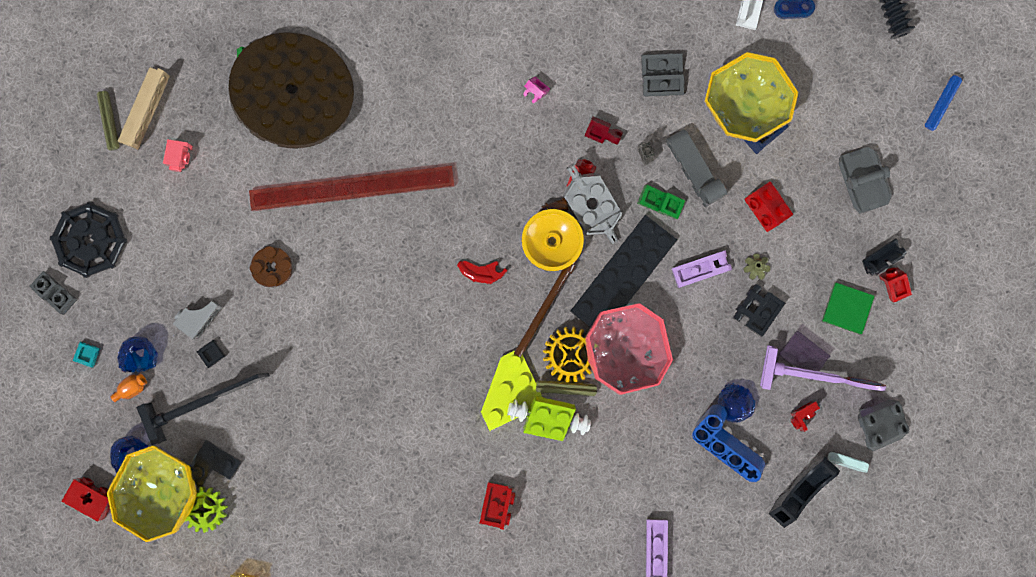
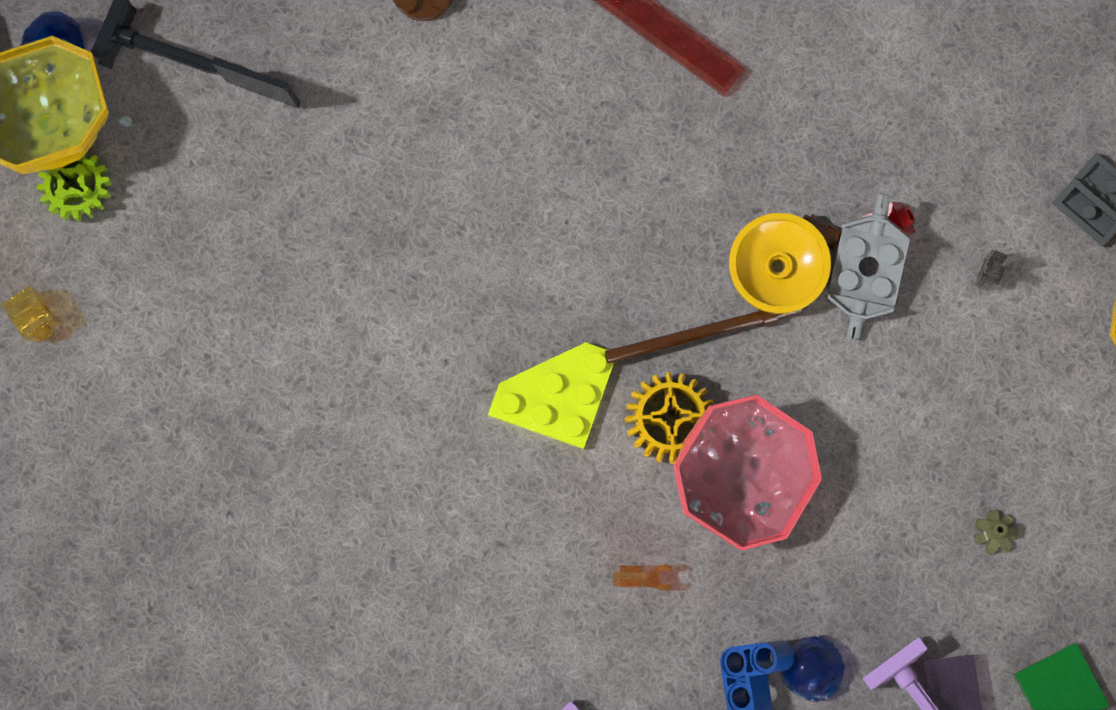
camera: 45 degrees right, 5 degrees down
black plate [190,440,242,487] -> none
black tile [196,340,226,368] -> none
red piece [457,261,508,284] -> none
red bracket [479,482,515,530] -> none
lime plate [507,396,591,441] -> none
dark pink tile [523,77,550,103] -> none
olive axle [536,380,597,396] -> none
black plate [570,215,678,328] -> none
dark red plate [584,116,623,145] -> none
green slope [637,185,685,219] -> none
dark grey beam [666,129,727,207] -> none
lavender plate [671,250,732,288] -> none
black plate [733,284,786,337] -> none
red bracket [744,181,794,232] -> none
none -> clear orange plate [612,564,672,591]

